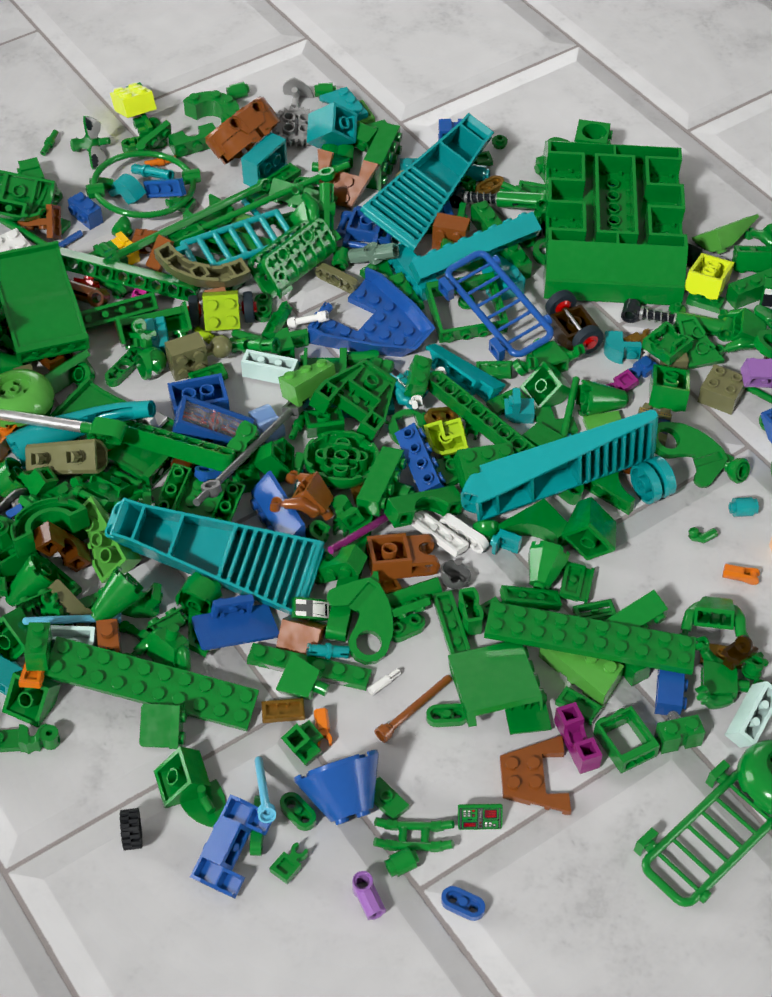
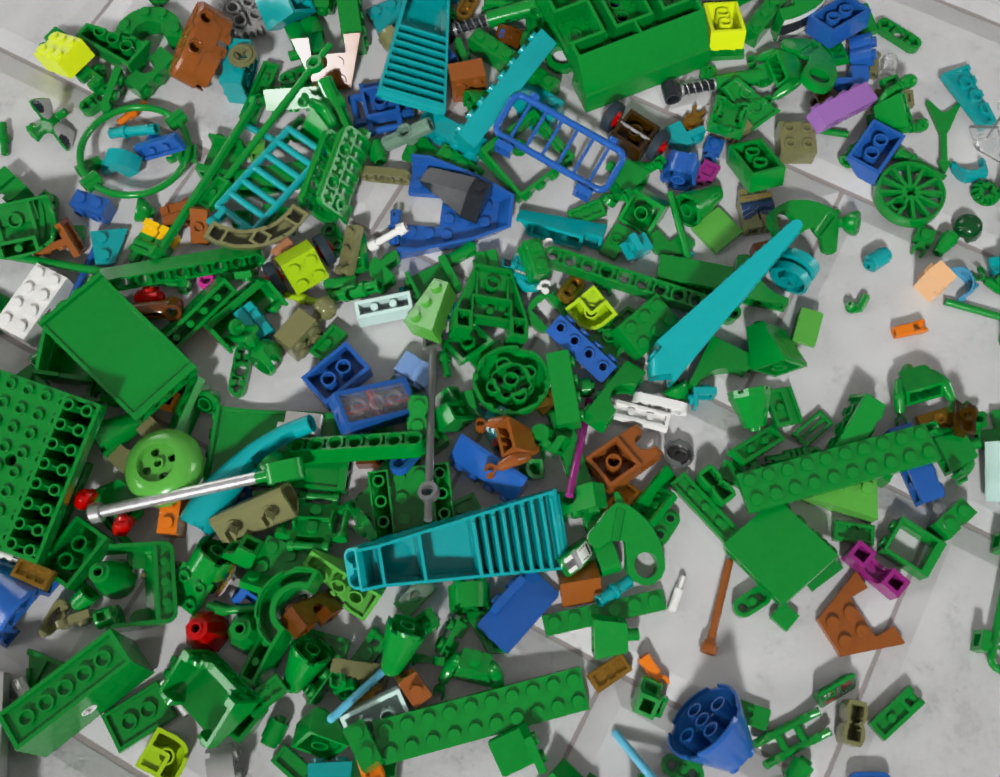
camera: 25 degrees left, 20 degrees up
none -> green wedge [76,23,151,75]
none -> teal wing [90,228,128,267]
none -> green plate [223,267,259,282]
none -> olive gear [228,43,257,70]
none -> olive plate [335,225,364,276]
none -> green plate [393,583,437,617]
none -> black wedge [420,167,492,224]
none -> reddish brown brick [495,24,523,49]
none -> blue brick [660,150,701,191]
none -> green tile [769,606,799,632]
none -> bright green panel [790,307,824,348]
none -> olive brick [835,699,868,747]
none -> green plate [867,685,925,741]

